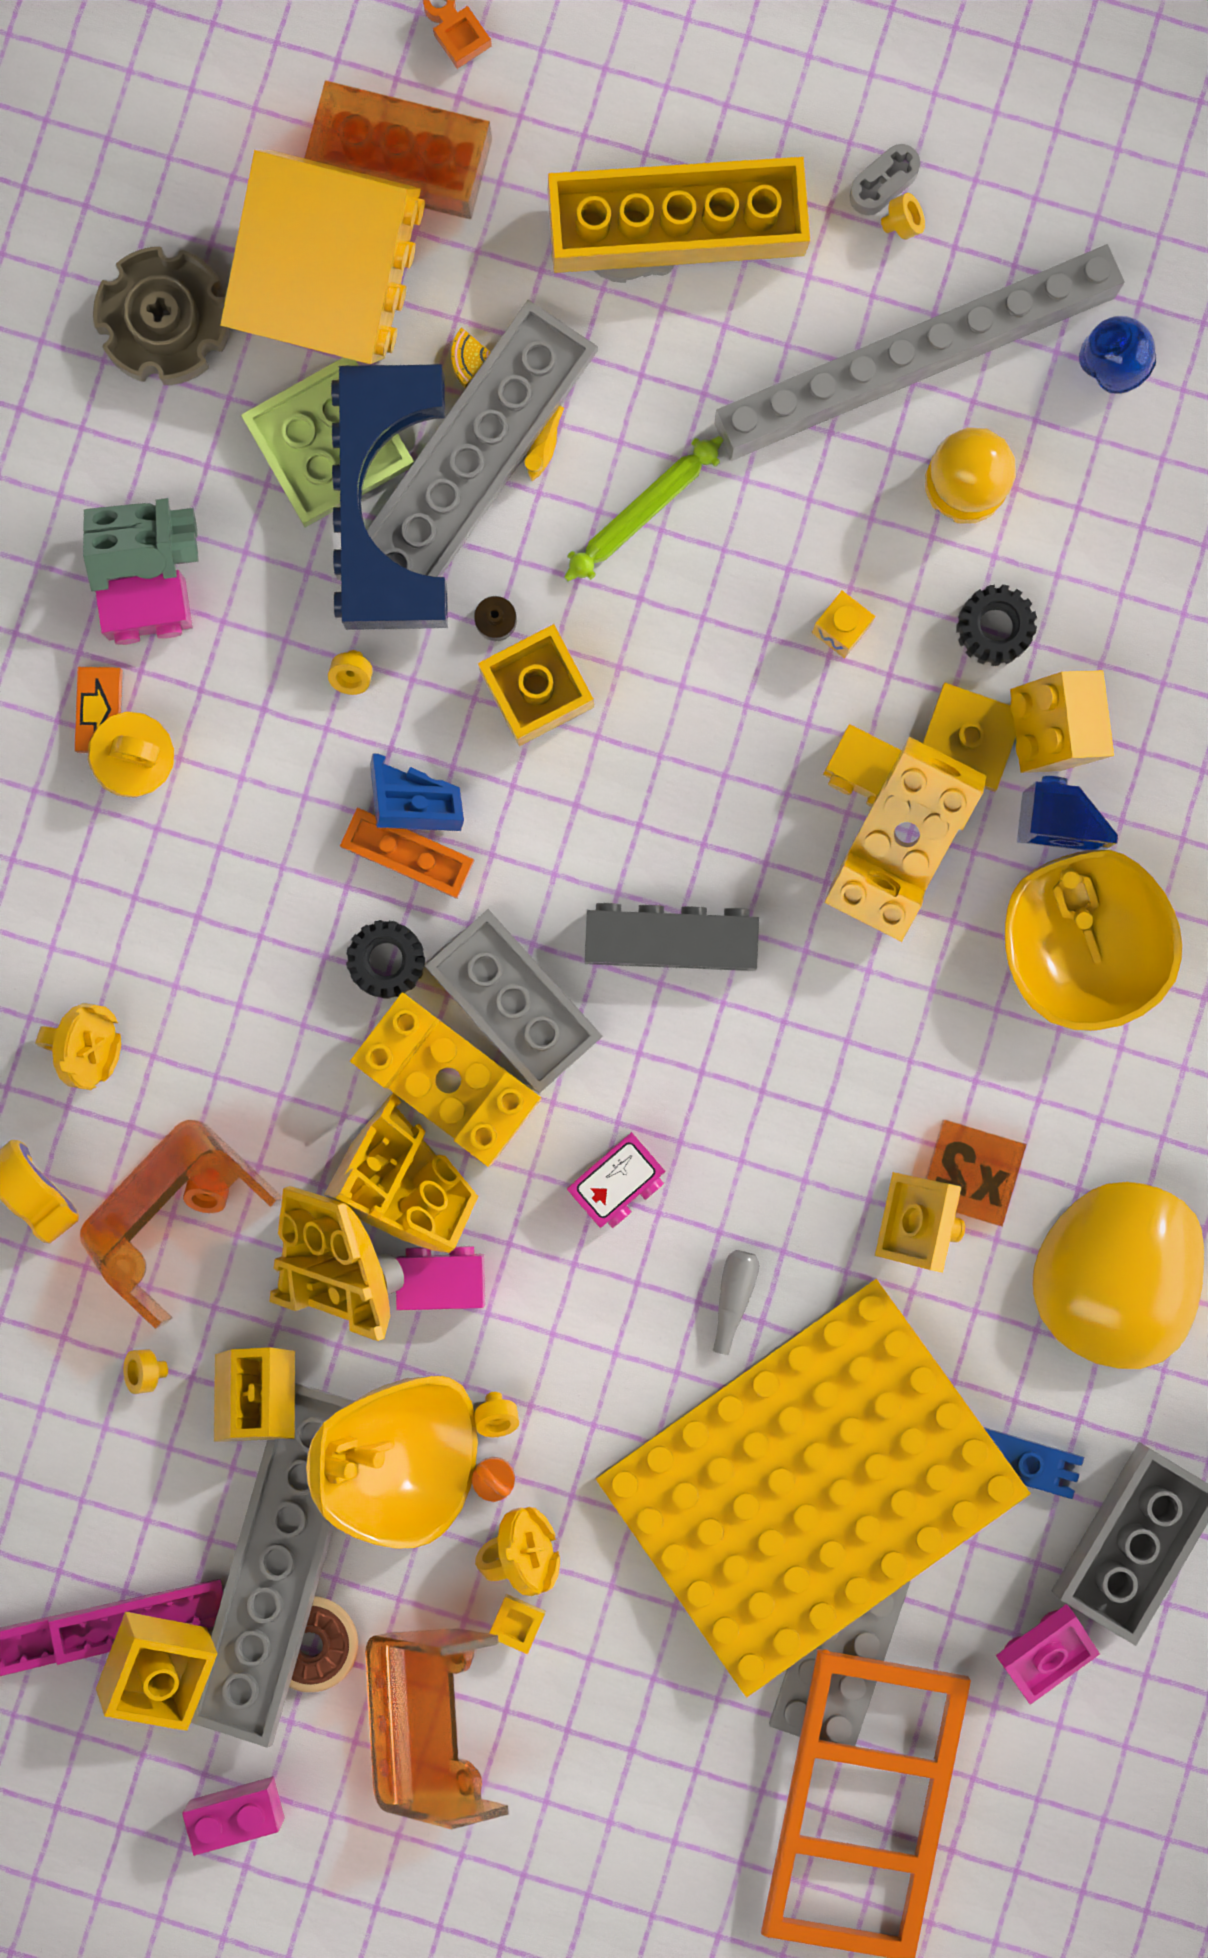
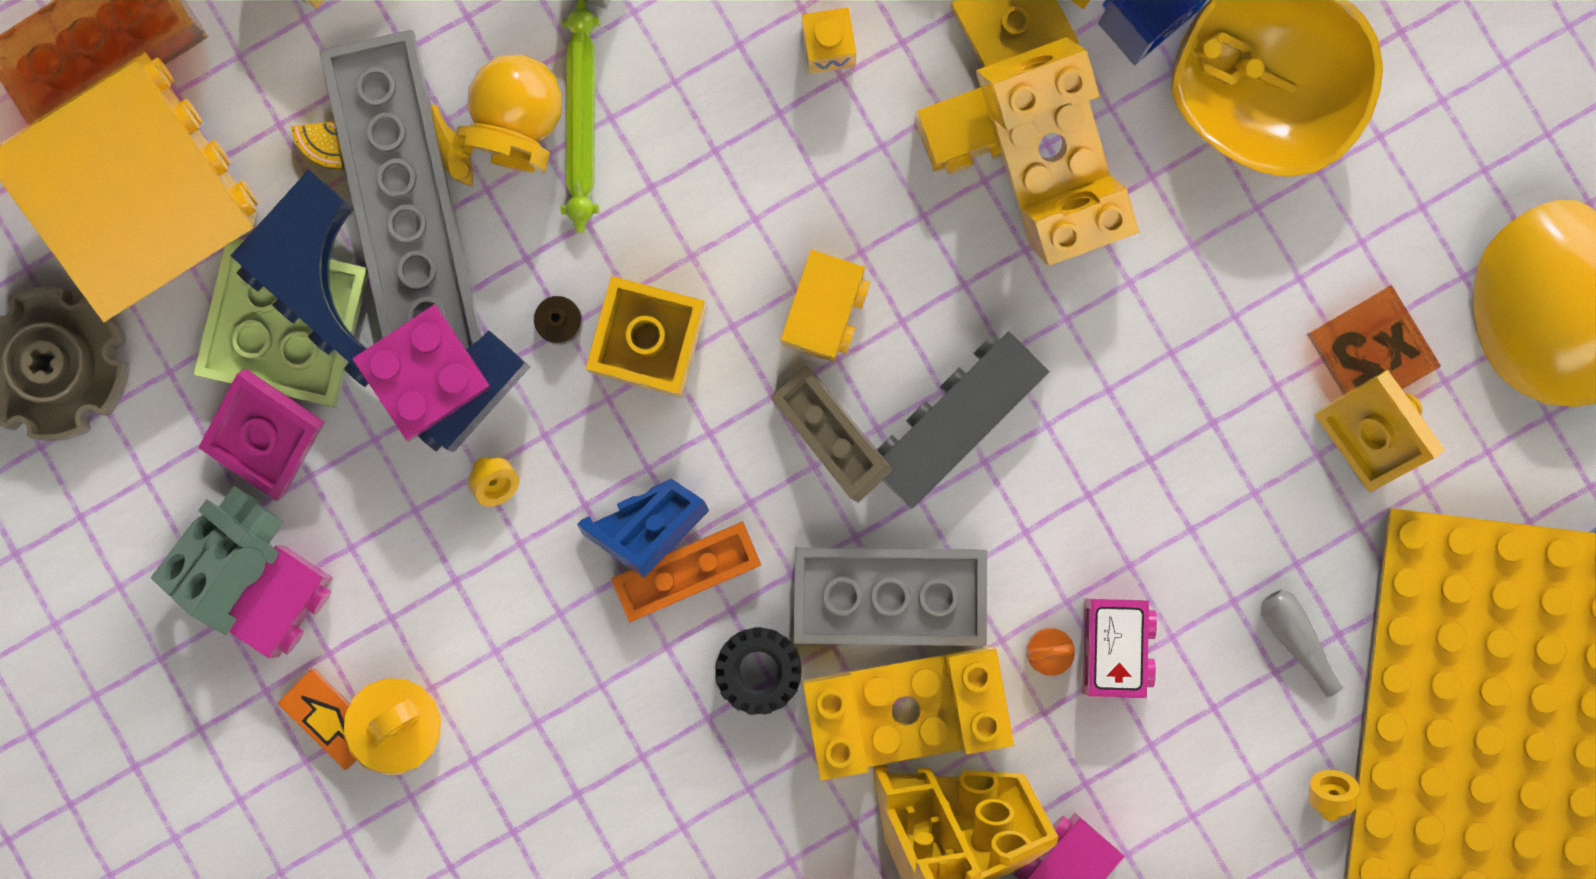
camera: 45 degrees left, 0 degrees up
none -> dark pink plate [198,368,325,501]
none -> dark pink plate [352,304,491,441]
none -> yellow tile [453,54,561,173]
none -> dark tan plate [770,366,894,503]
none -> yellow brick [780,249,871,362]
none -> orange tile [1026,628,1075,676]
none -> yellow tile [1308,770,1359,821]

